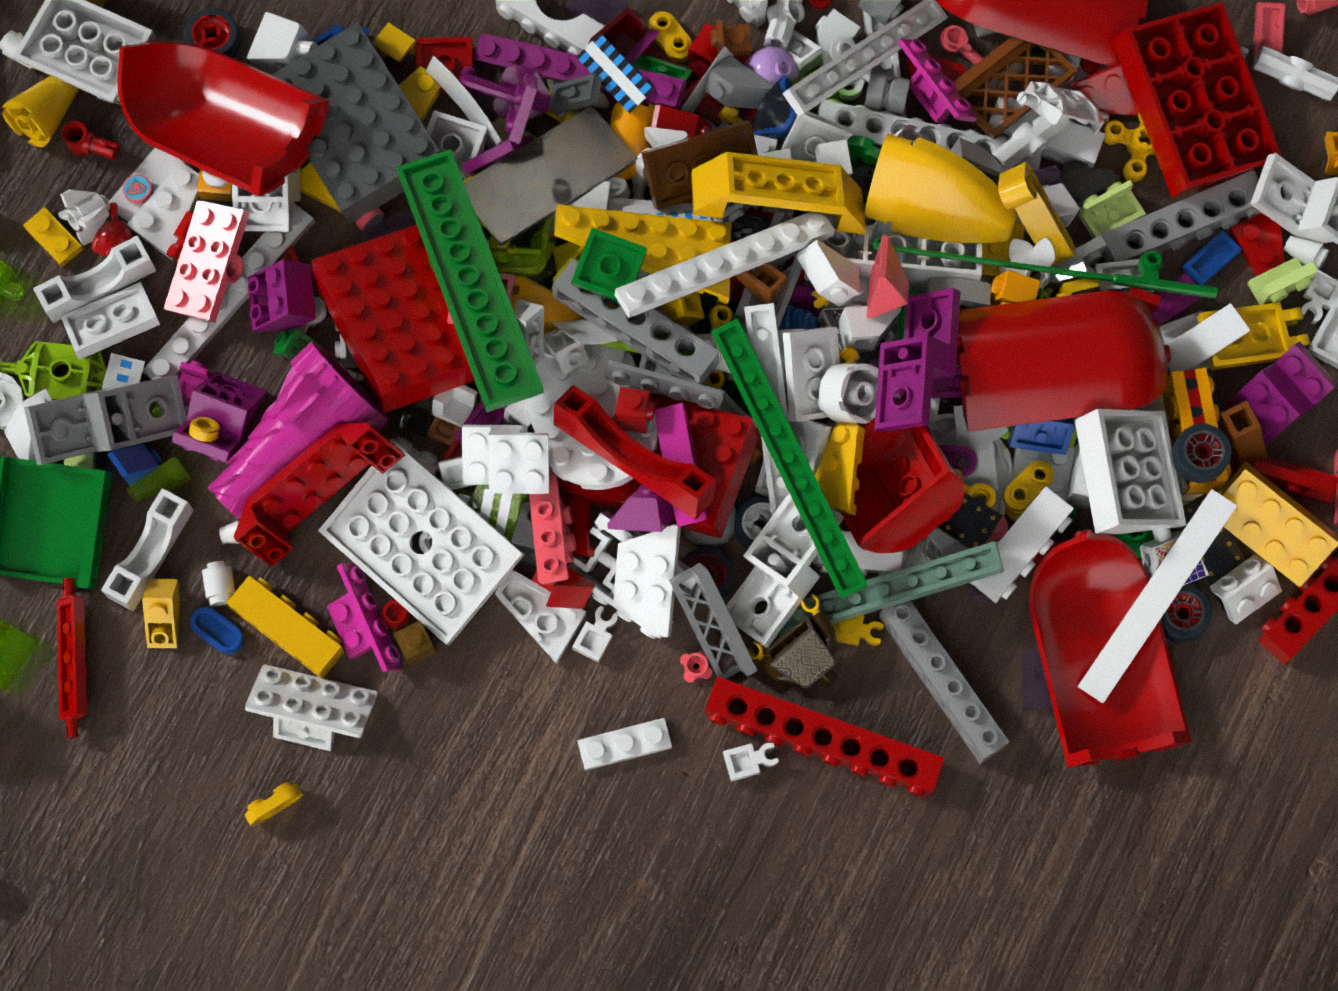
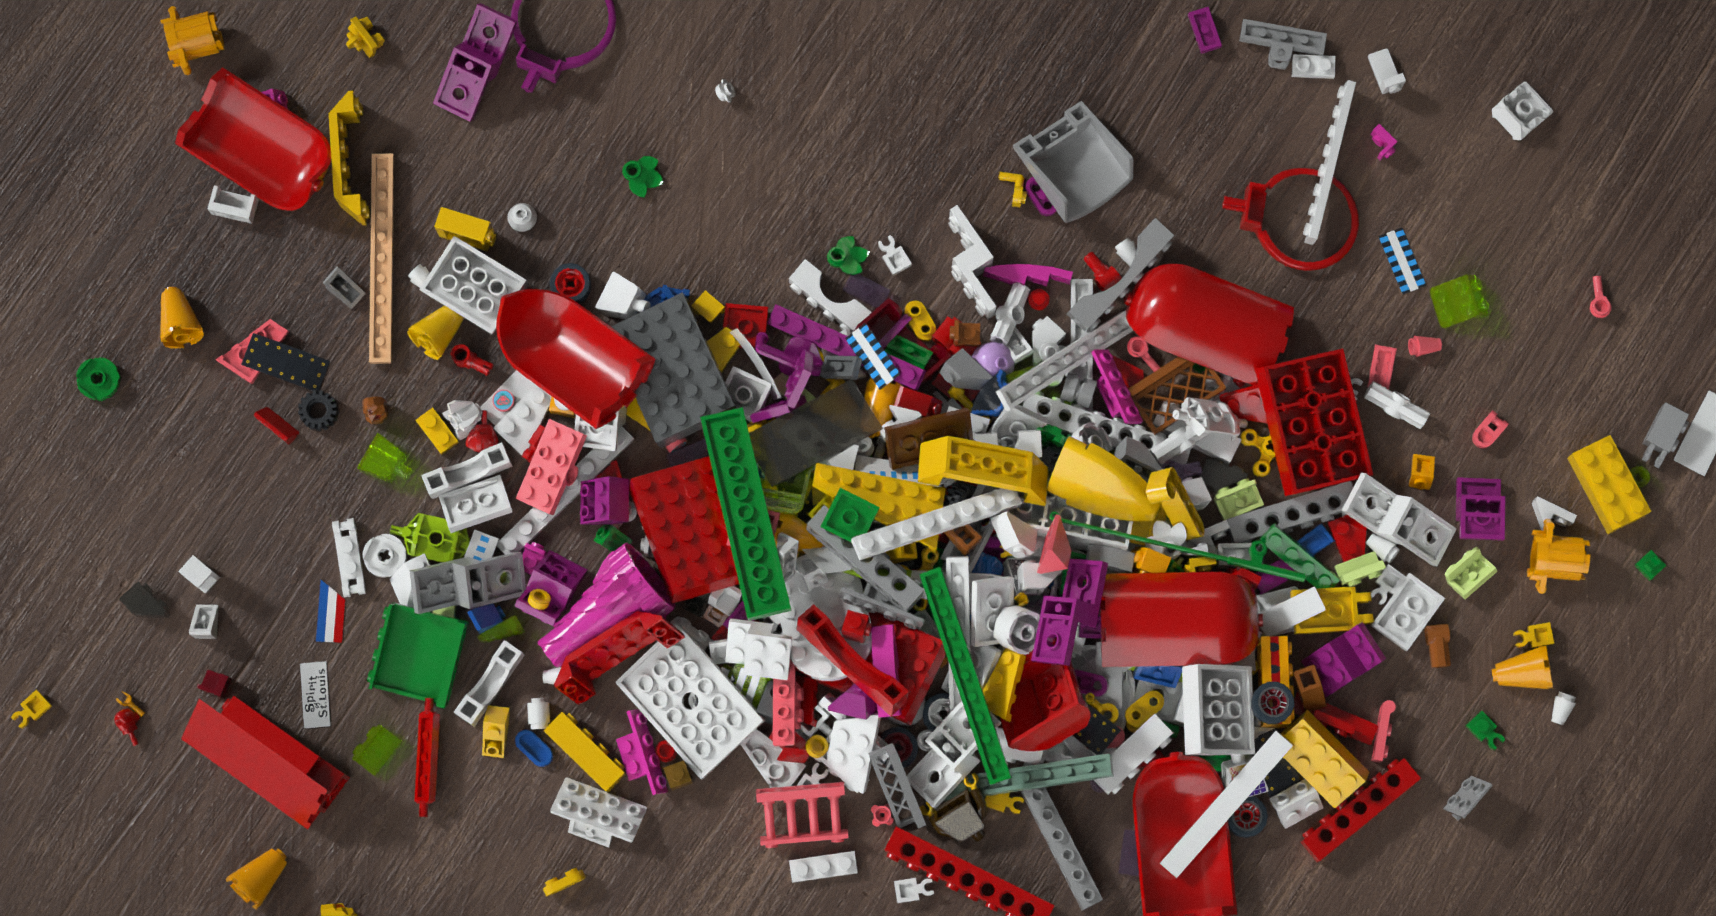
camera: 10 degrees right, 5 degrees up
white sticker [680,46,733,113] -> none
none -> coral fence [756,782,848,848]
none -> yellow tile [805,735,829,758]
none -> white plate [917,730,932,752]
none -> green plate [1260,523,1340,589]

